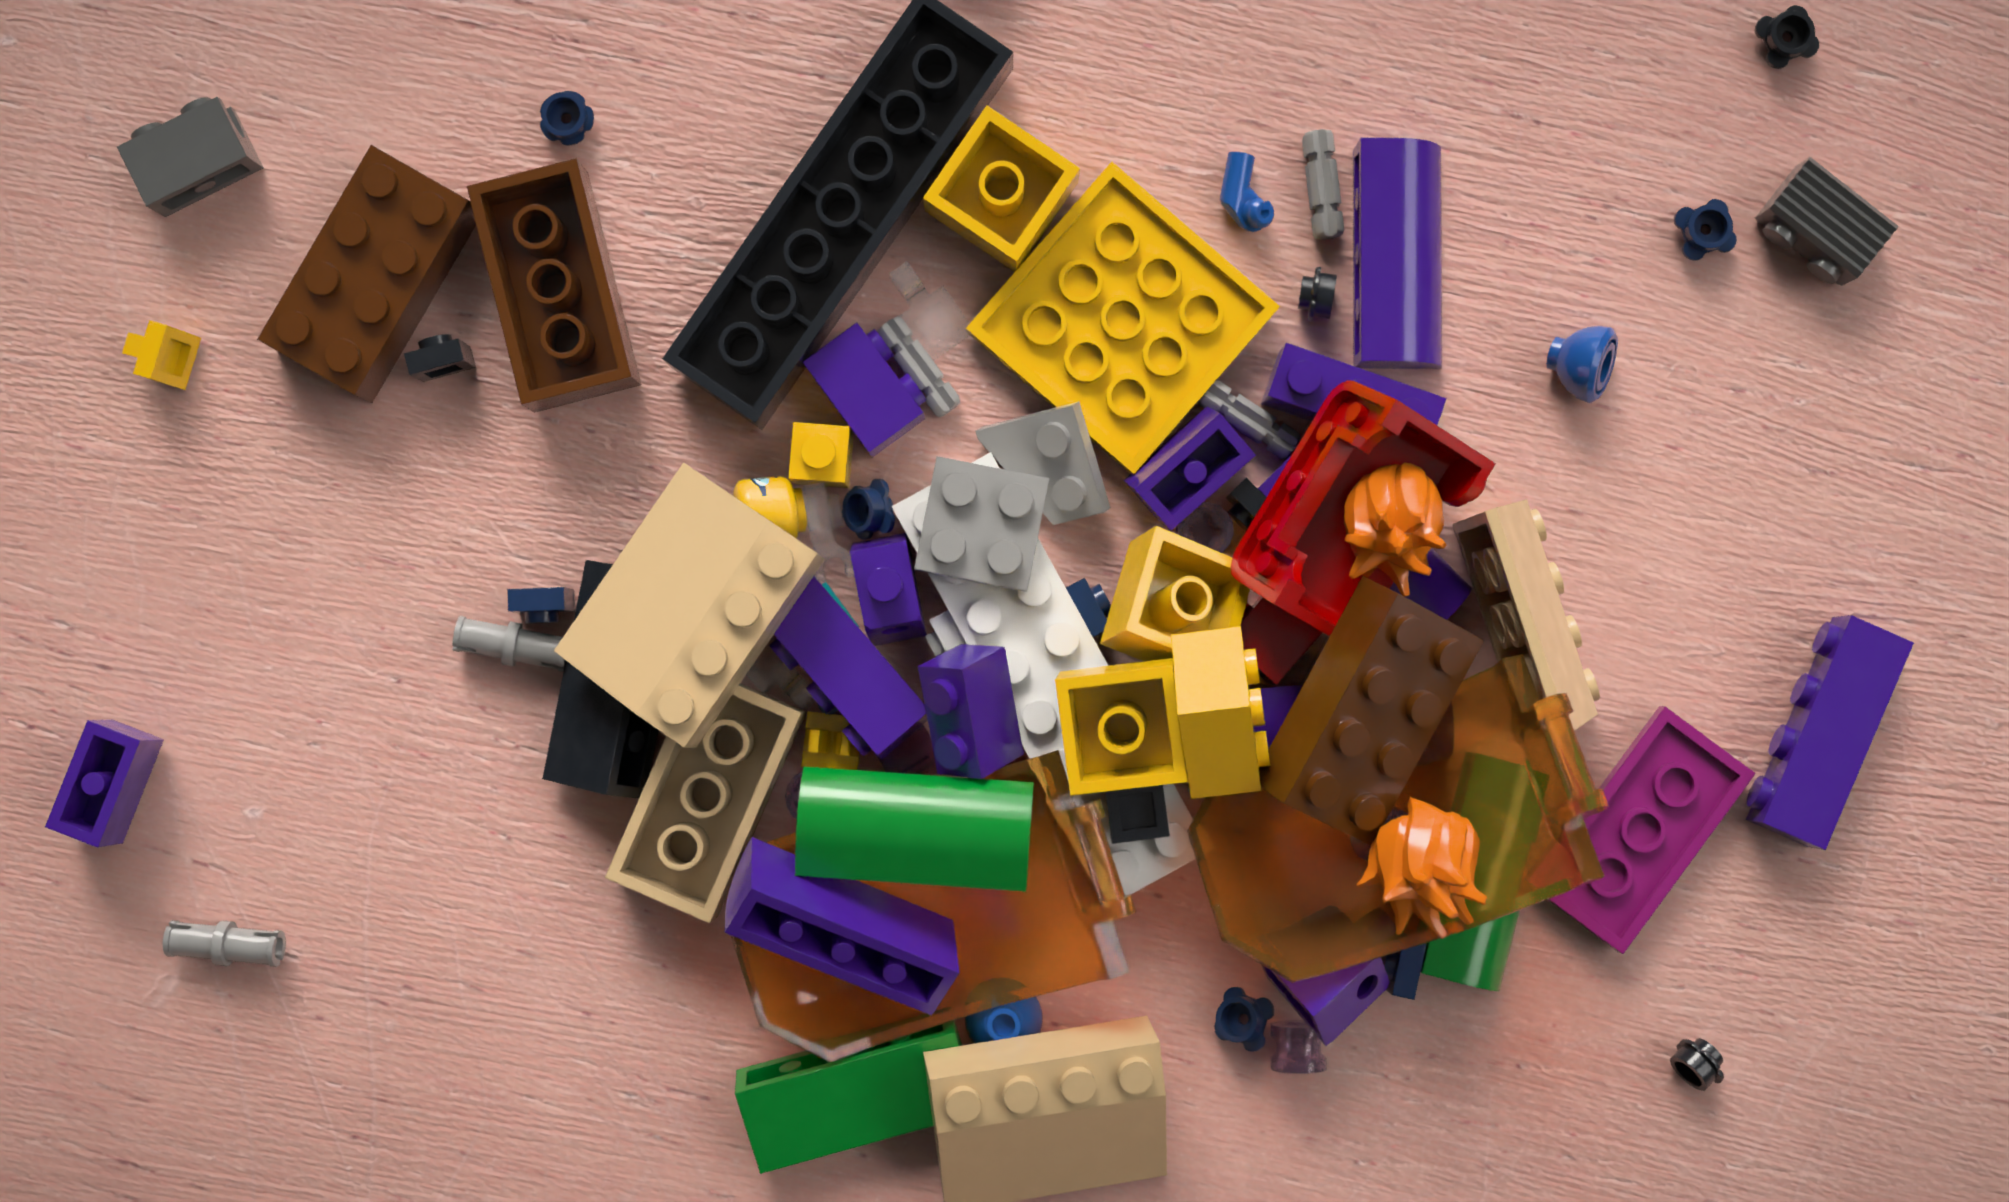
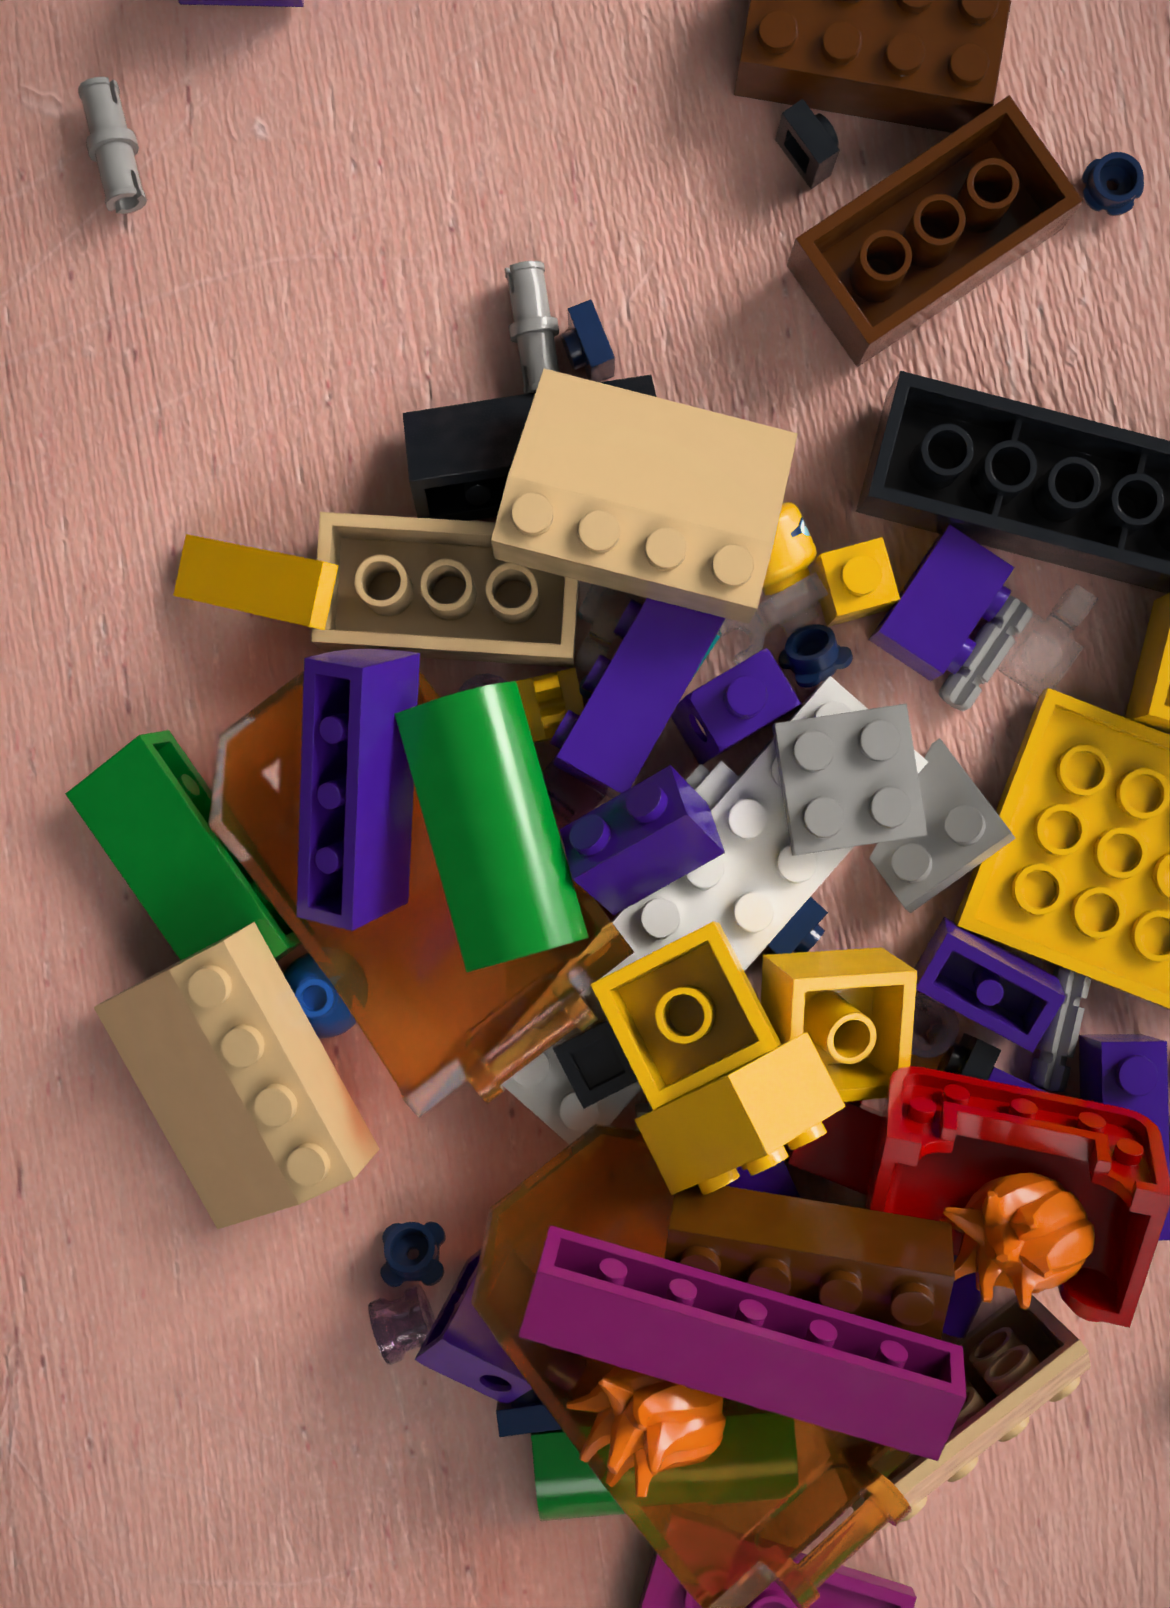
camera: 70 degrees right, 0 degrees up
none -> yellow tile [173,534,339,630]
none -> magenta brick [518,1225,967,1461]

